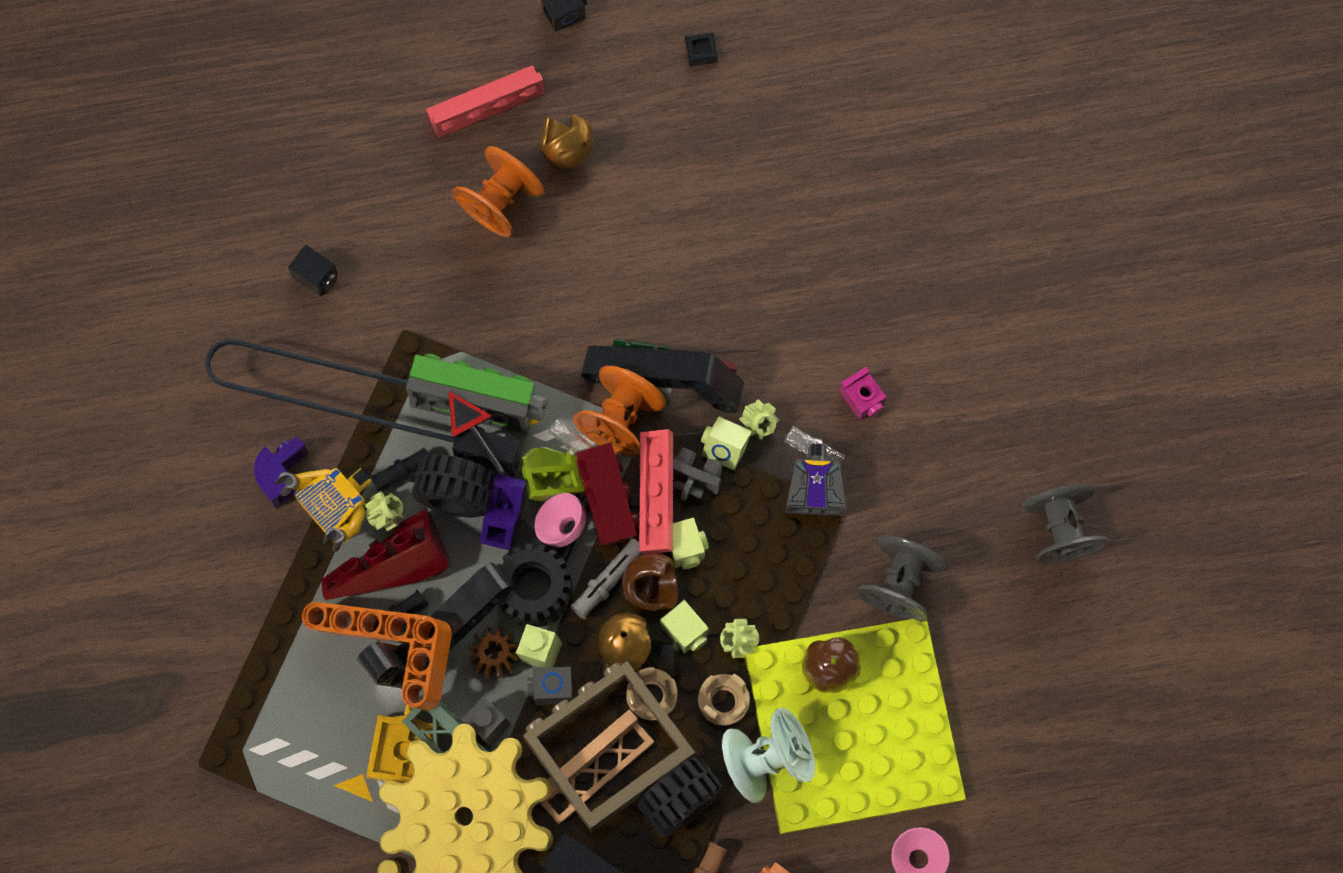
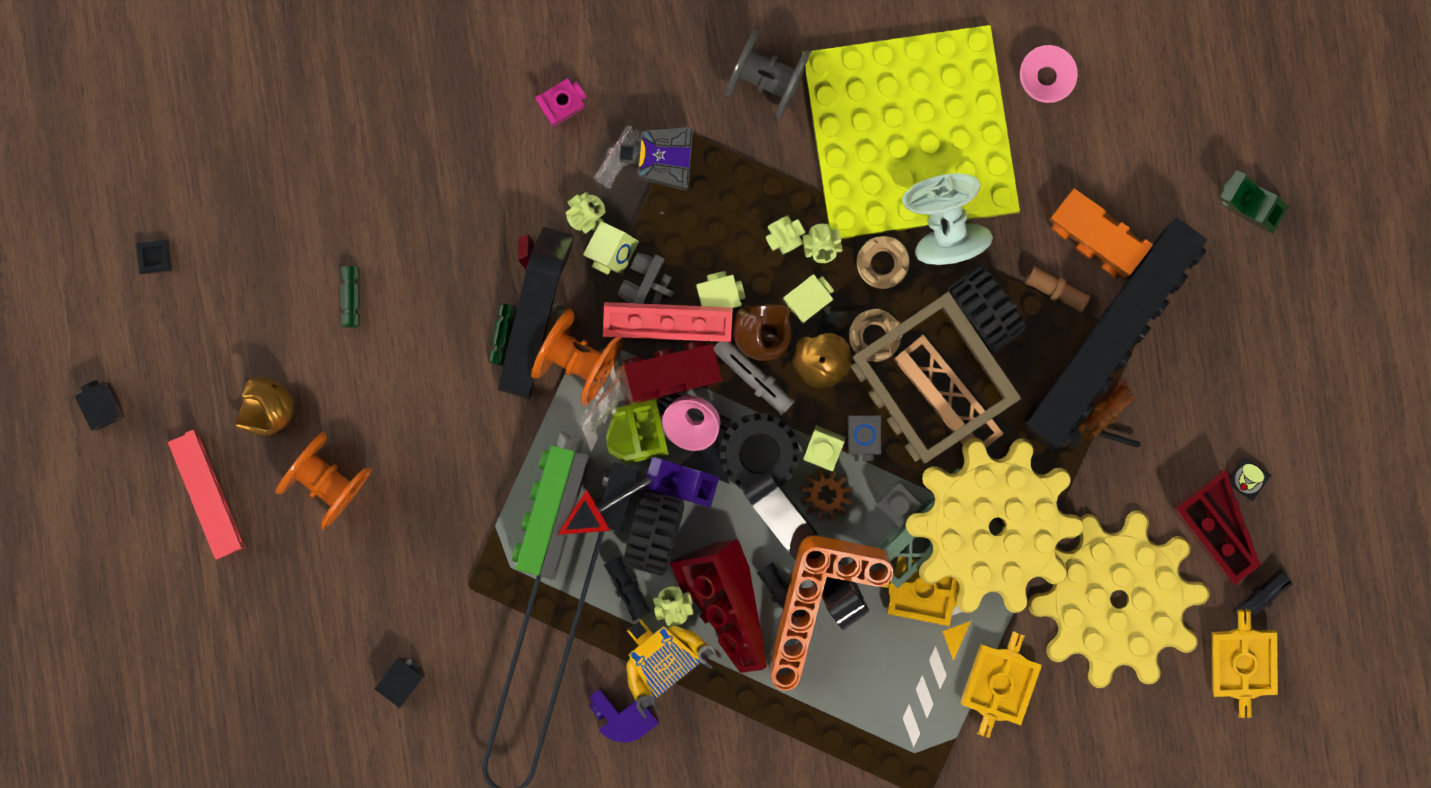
camera: 85 degrees left, 15 degrees up
reddish brown piece [802,637,861,693] -> none
none -> dark green axle [341,266,360,328]
none -> yellowish green gear [766,216,805,255]
none -> yellow plate [960,631,1042,738]

